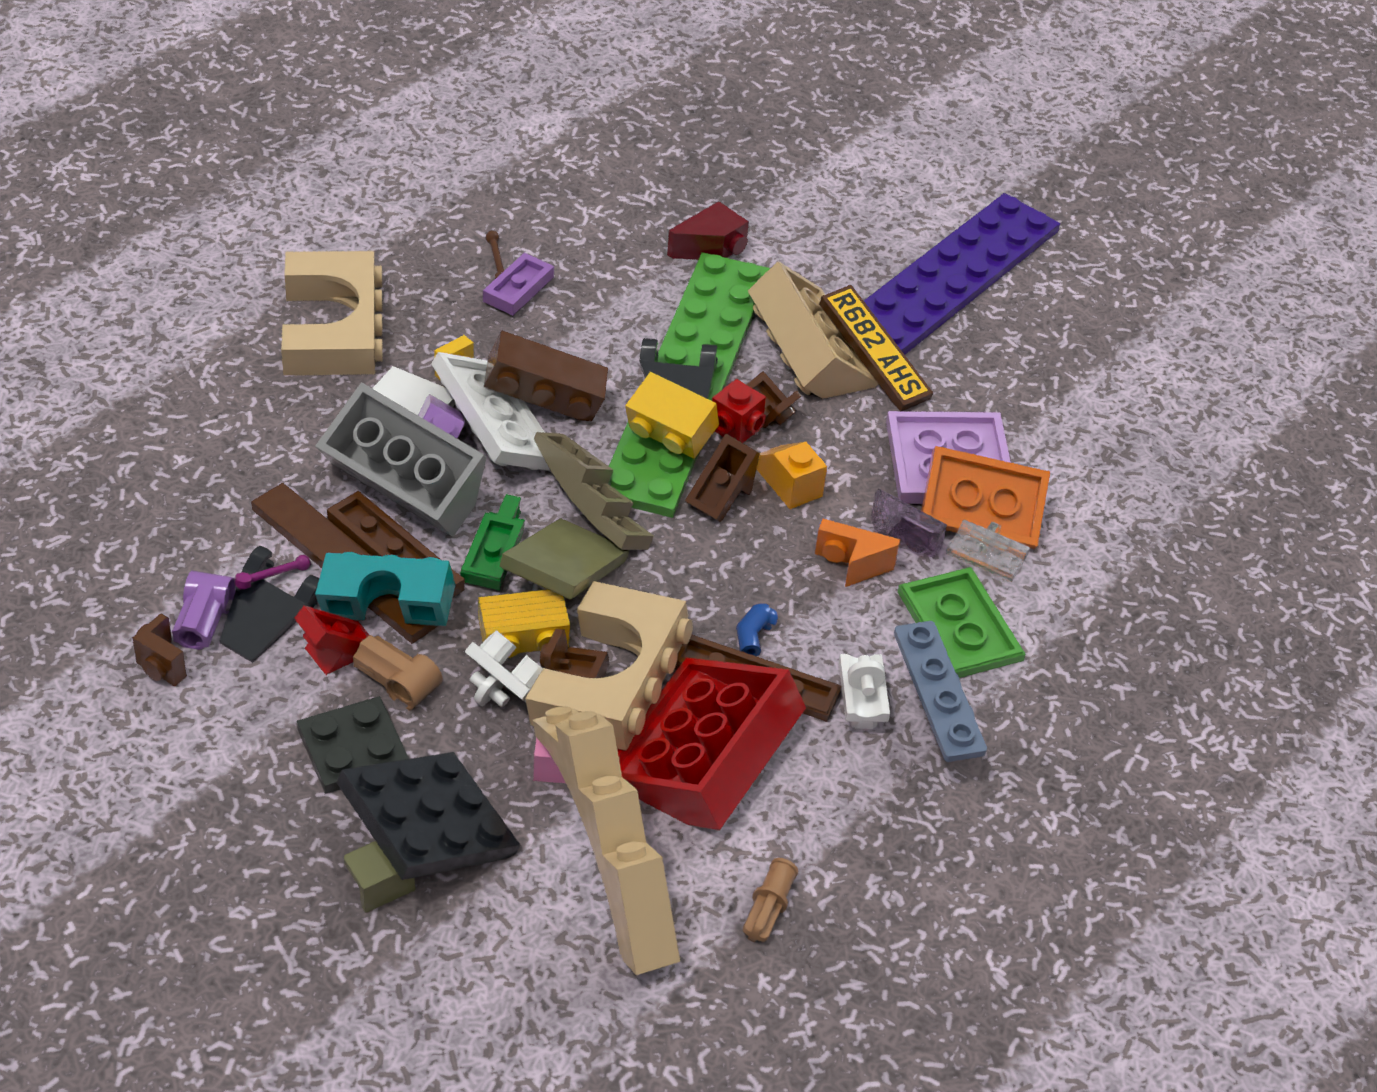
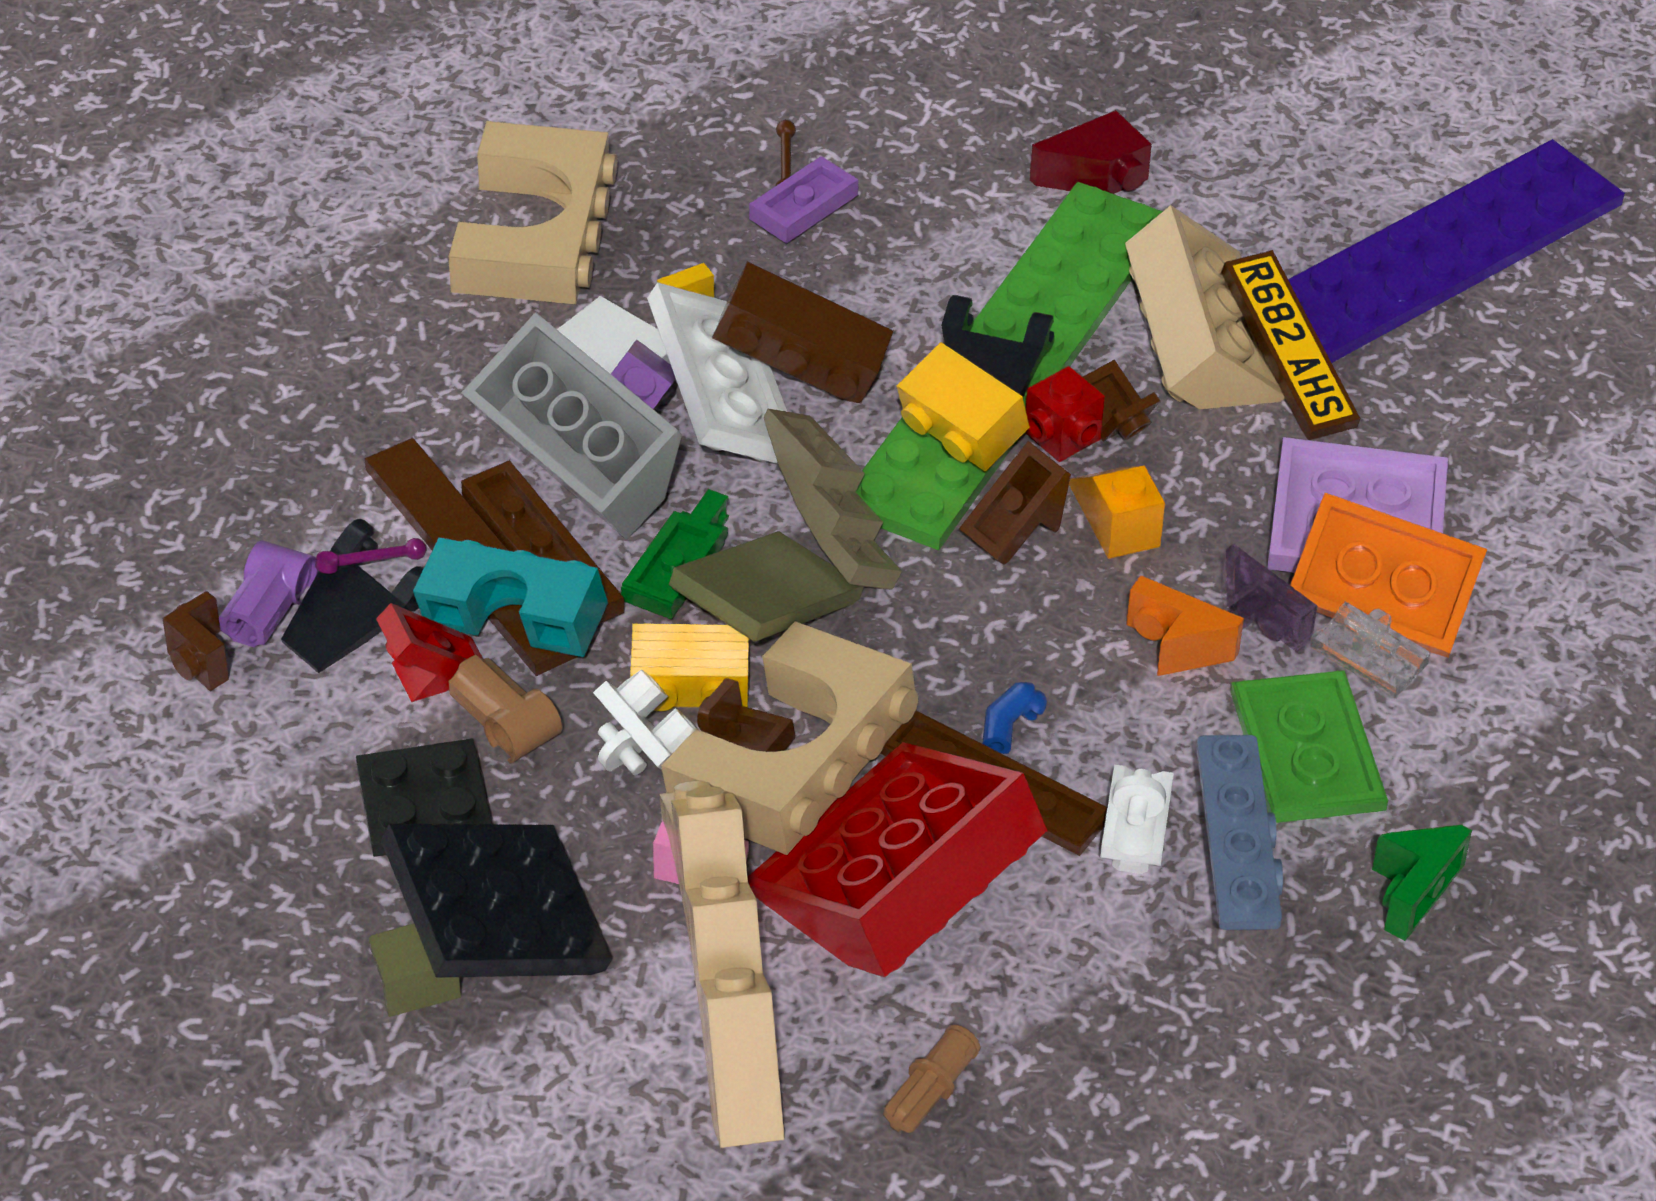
camera: 15 degrees right, 0 degrees up
none -> green slope [1372,825,1472,941]

